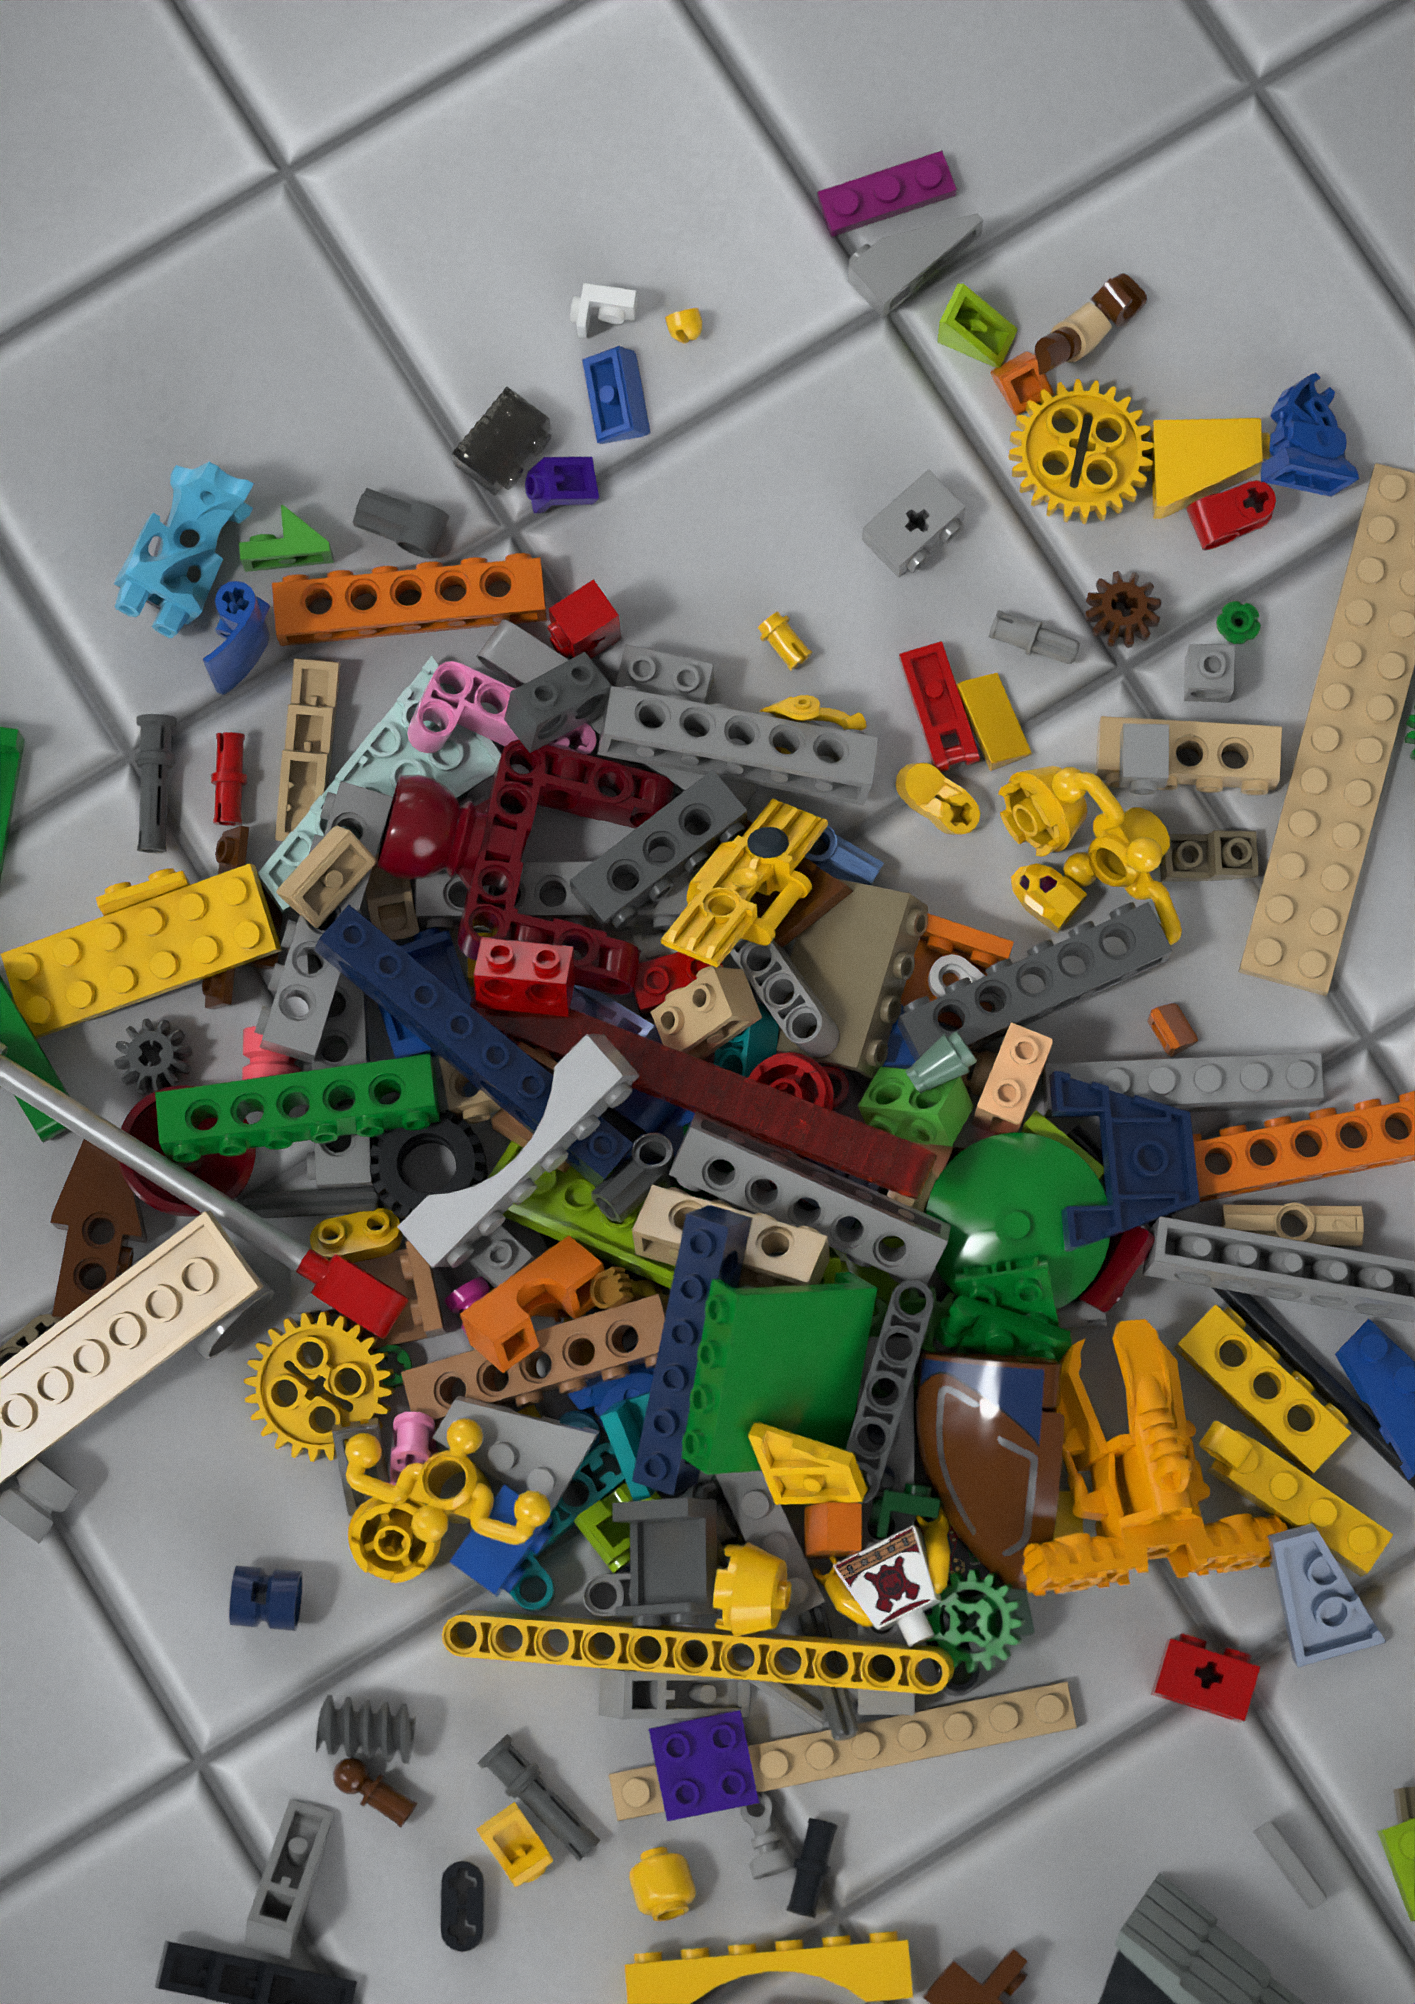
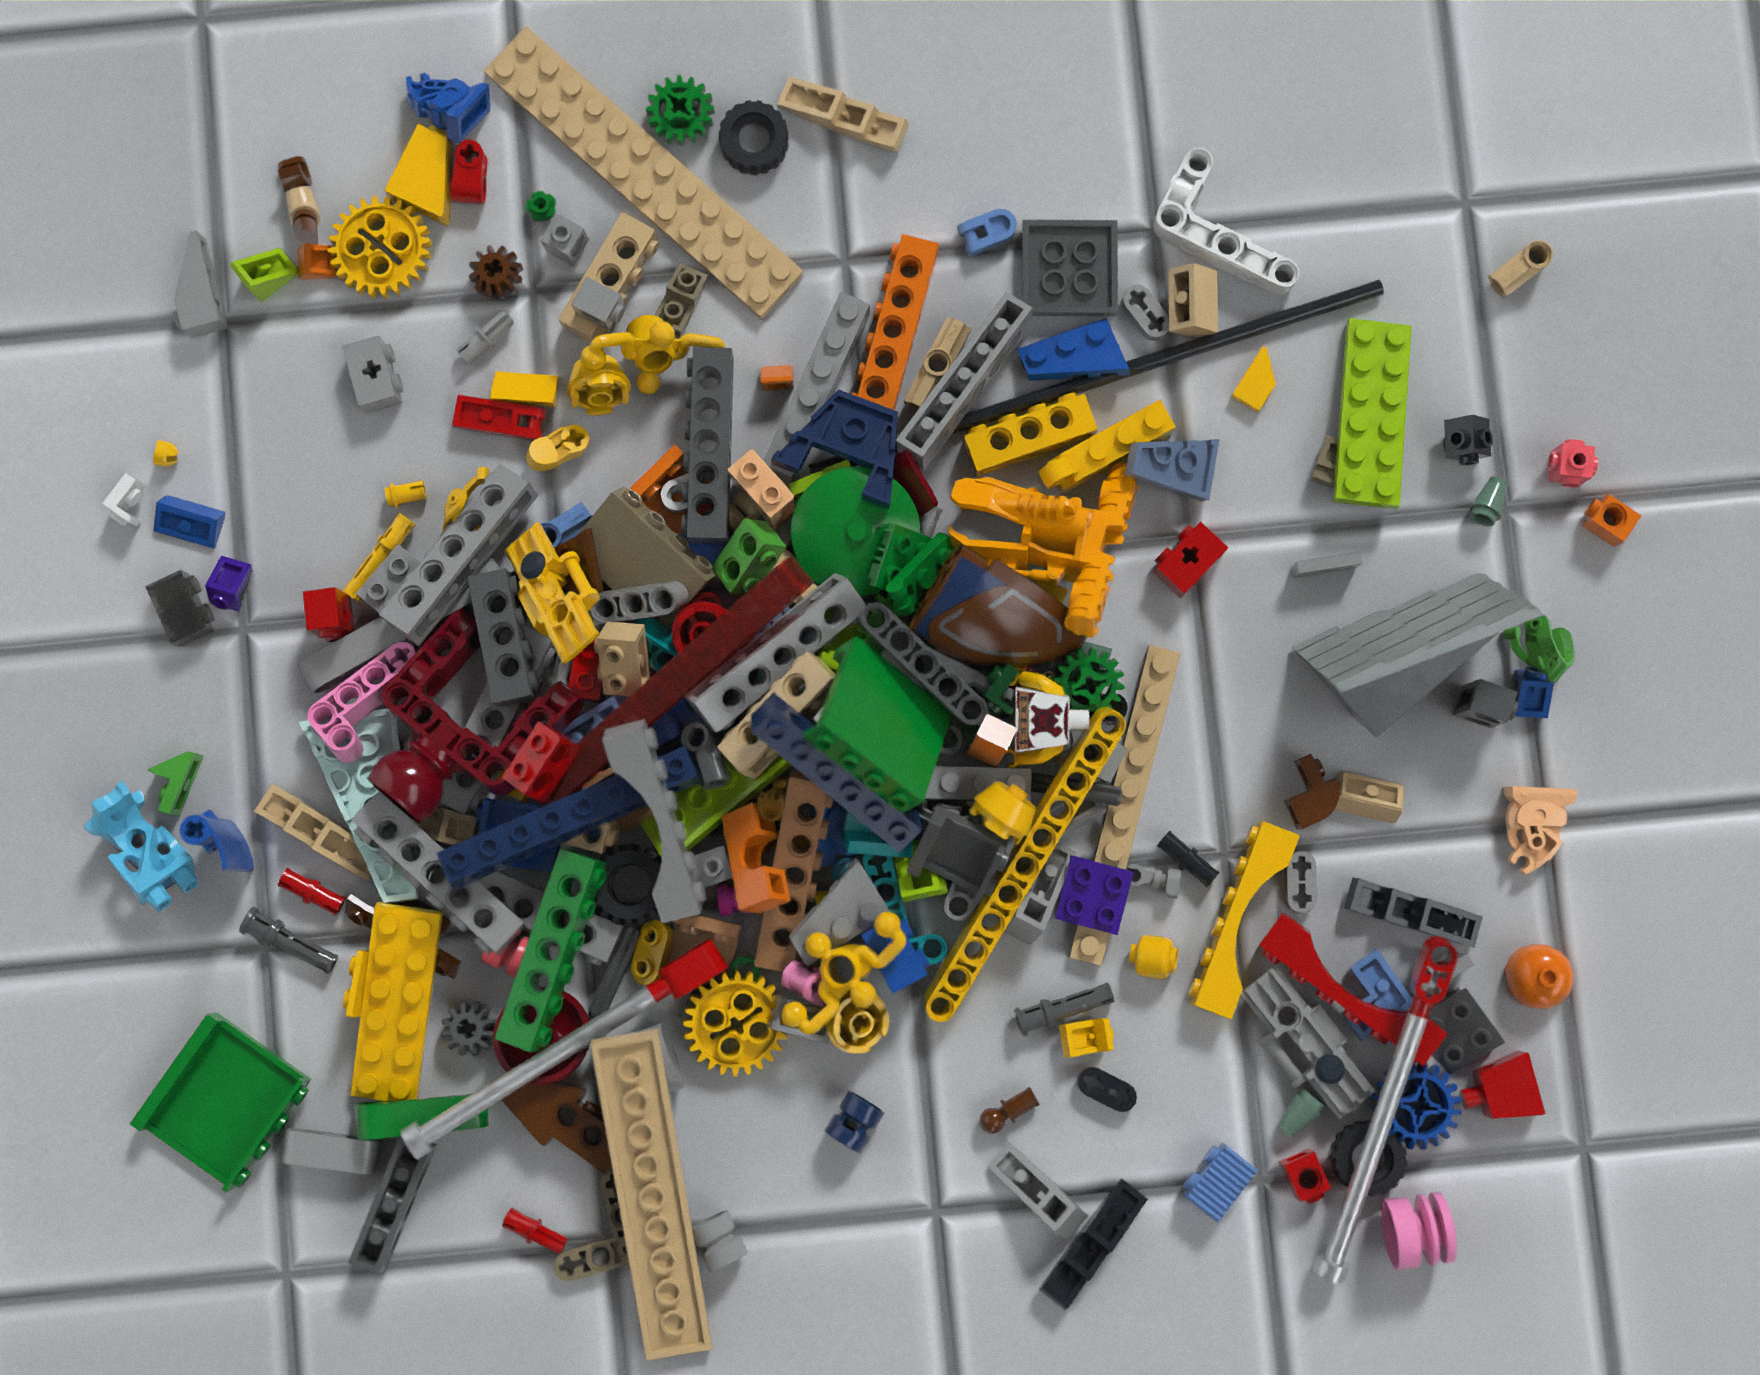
camera: 65 degrees left, 5 degrees up
orange brick [272,553,547,646] -> none
tan slope [276,826,378,928] -> none
dark grey piece [316,1695,416,1764] -> none
dark grey piece [353,488,449,559] -> none
dark grey brick [504,652,611,753] -> none
yellow wing [748,1423,867,1505] -> none
magenta plate [817,150,957,237] -> none
sand green cone [905,1031,977,1094] -> none
yellow rock [1011,863,1087,933] -> none
none -> yellow pin [342,513,416,602]

